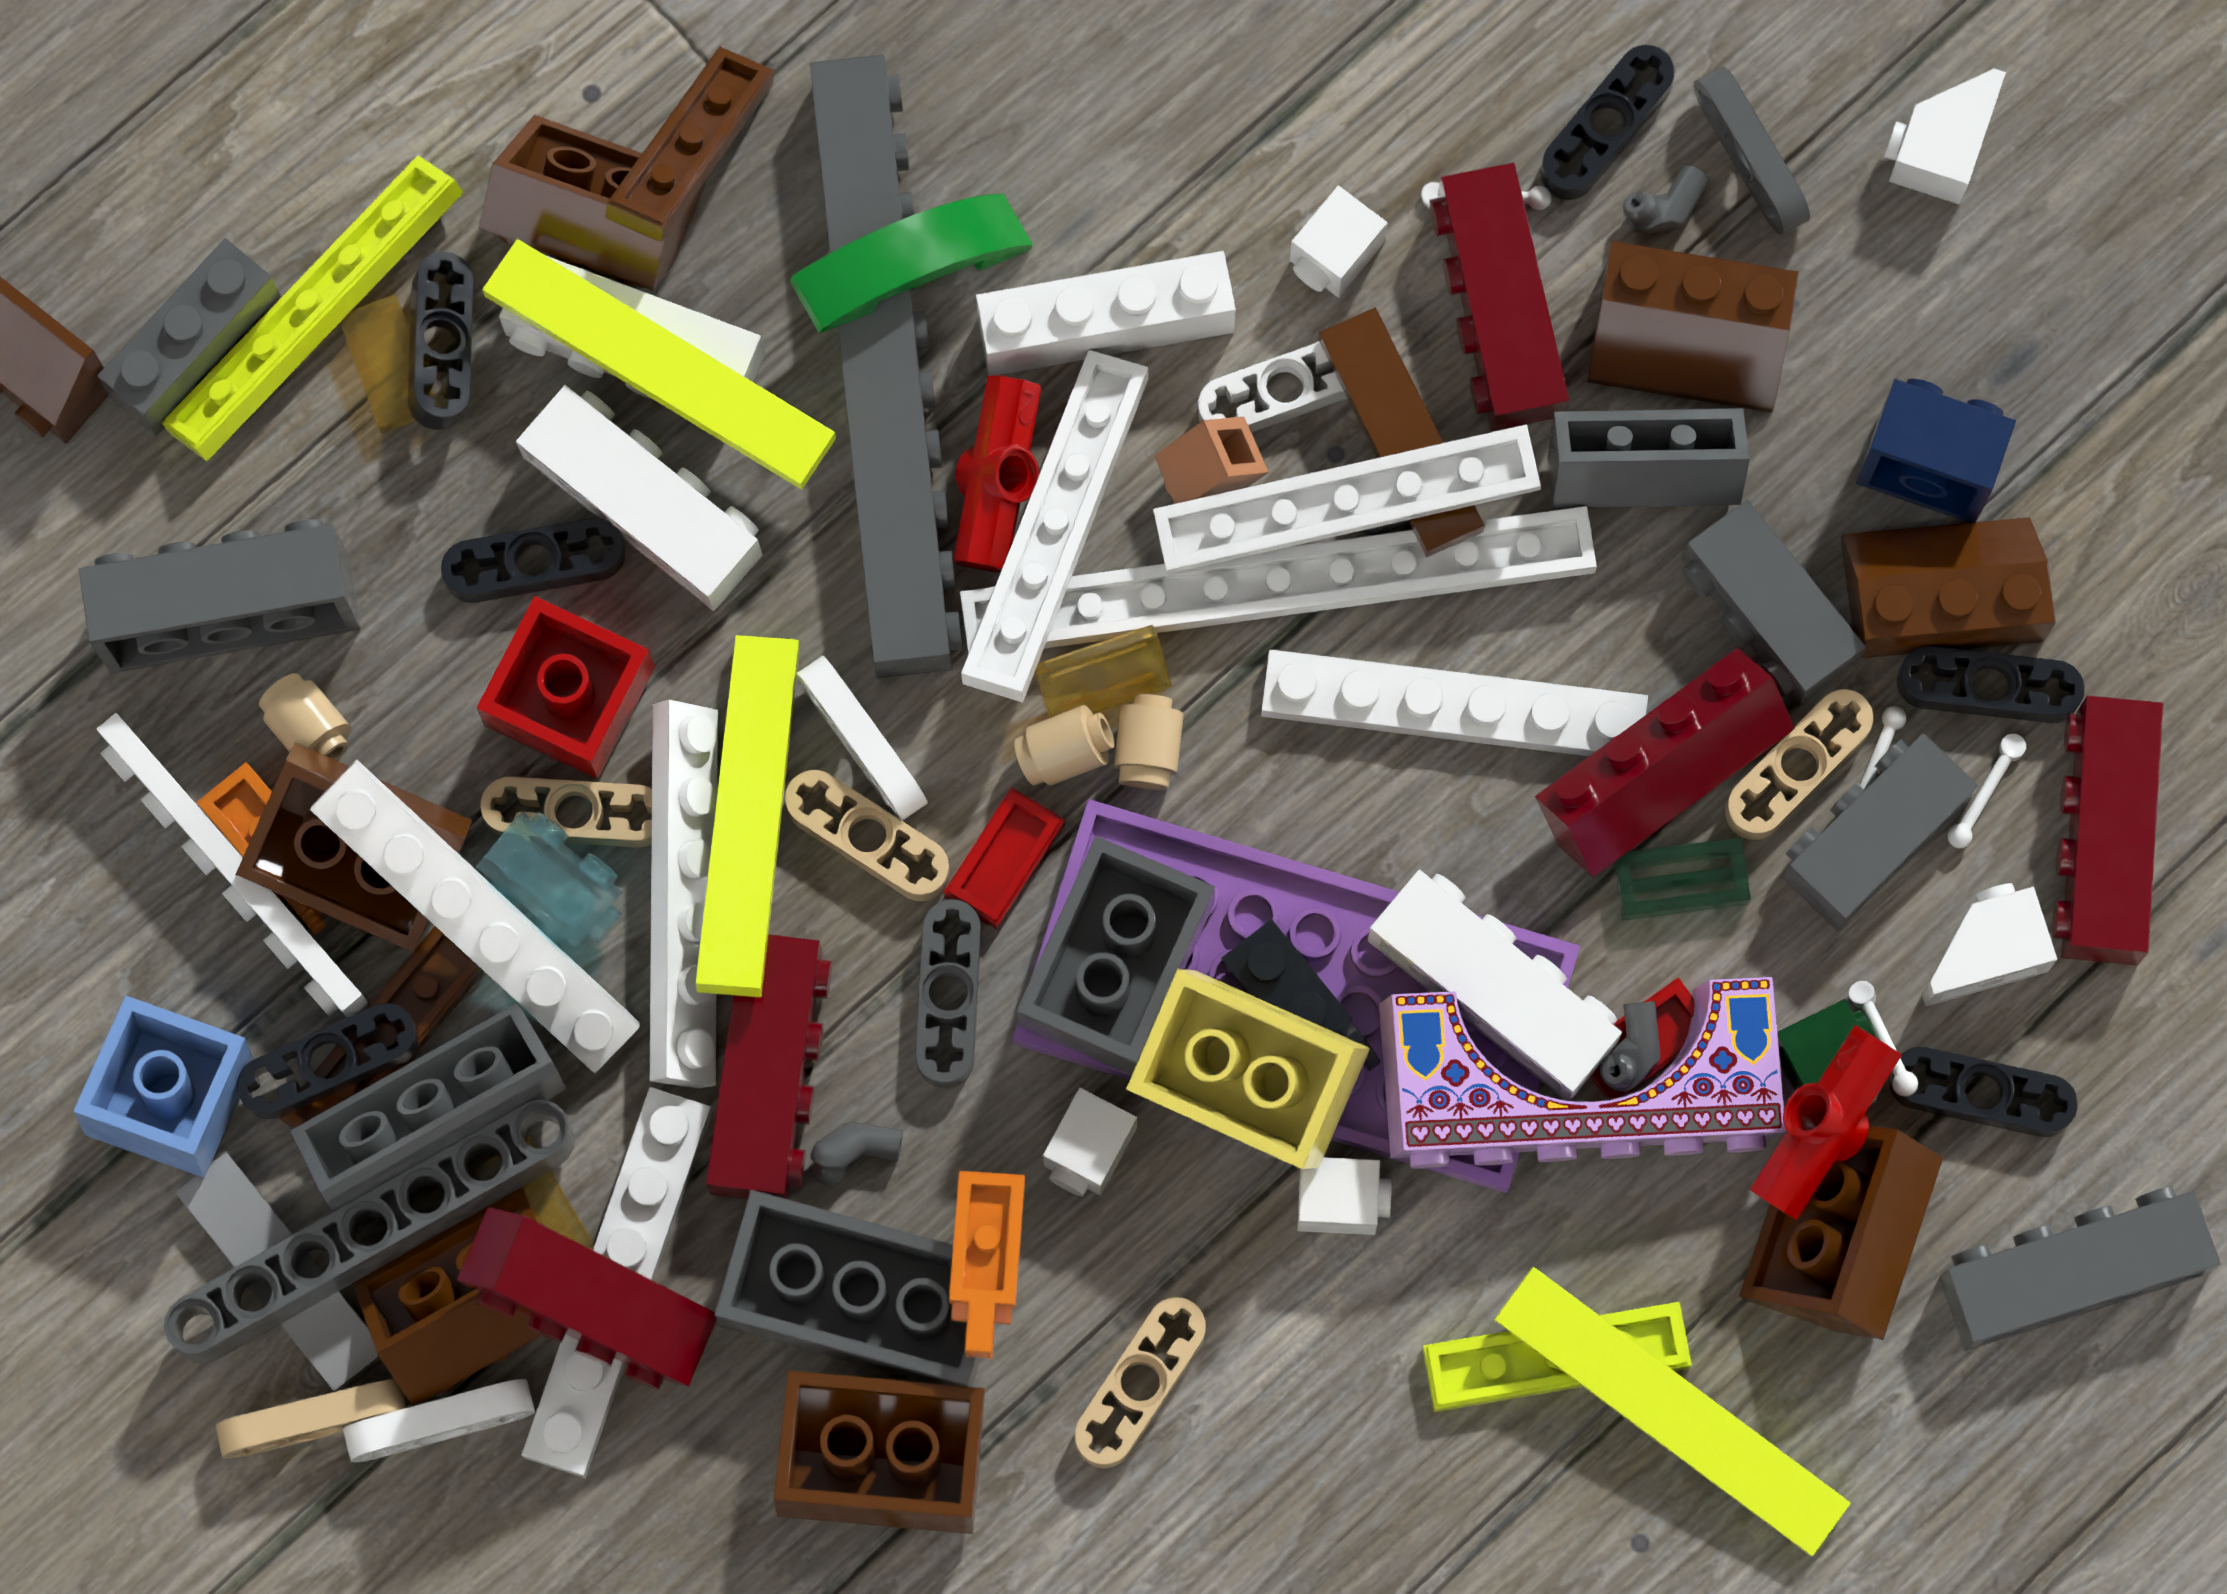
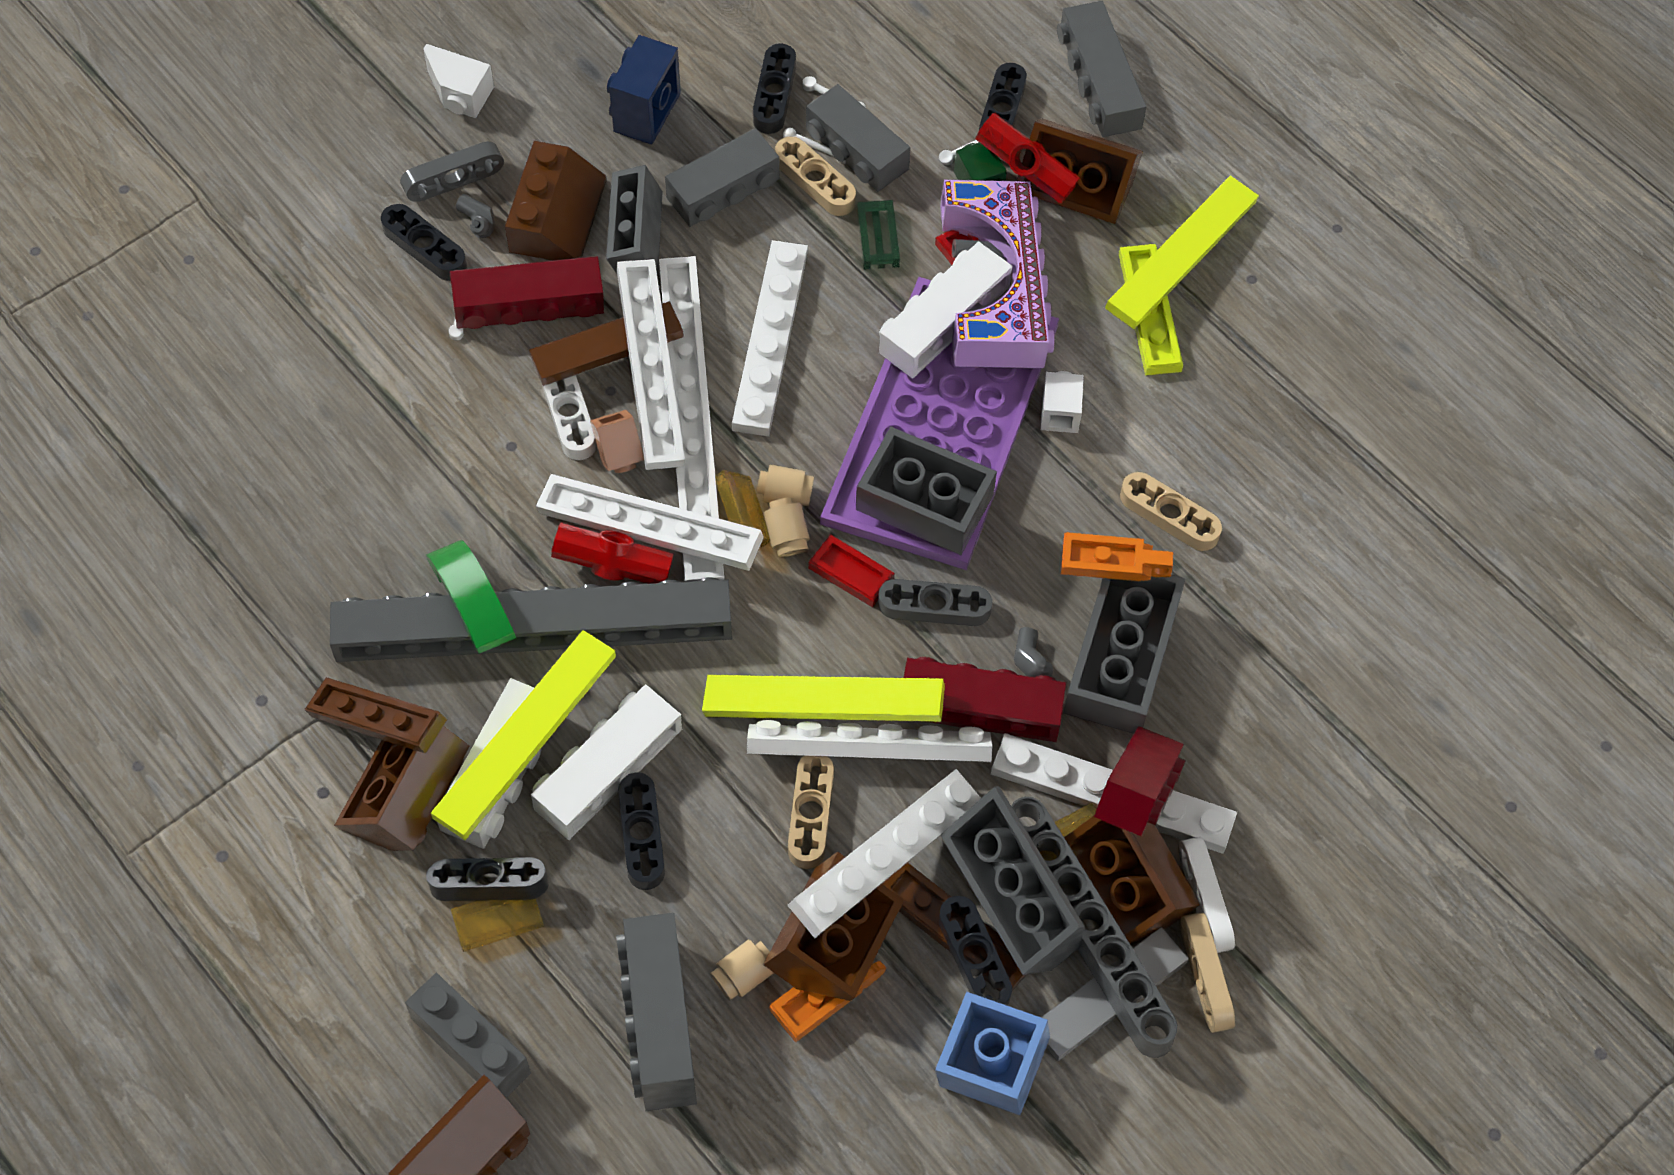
camera: 90 degrees left, 15 degrees down
white plate [97,713,370,1018] -> none
neon yellow tile [161,156,464,462] -> none
red brick [476,596,655,779] -> none
clear light blue brick [476,812,623,948] -> none
reddish brown slope [774,1370,985,1534] -> none
tan beam [785,770,950,901] -> none
white beam [796,656,928,821] -> none
white brick [976,251,1236,376] -> none
white brick [1043,1088,1137,1197] -> none
light yellow brick [1126,969,1370,1169] -> none
black hinge [1221,919,1381,1072] -> none
white brick [1290,185,1388,298] -> none
dark red brick [1535,648,1795,877] -> none
reddish brown slope [1841,517,2056,659] -> none
white slope [1922,883,2058,1007] -> none
dark red brick [2052,695,2164,965] -> none

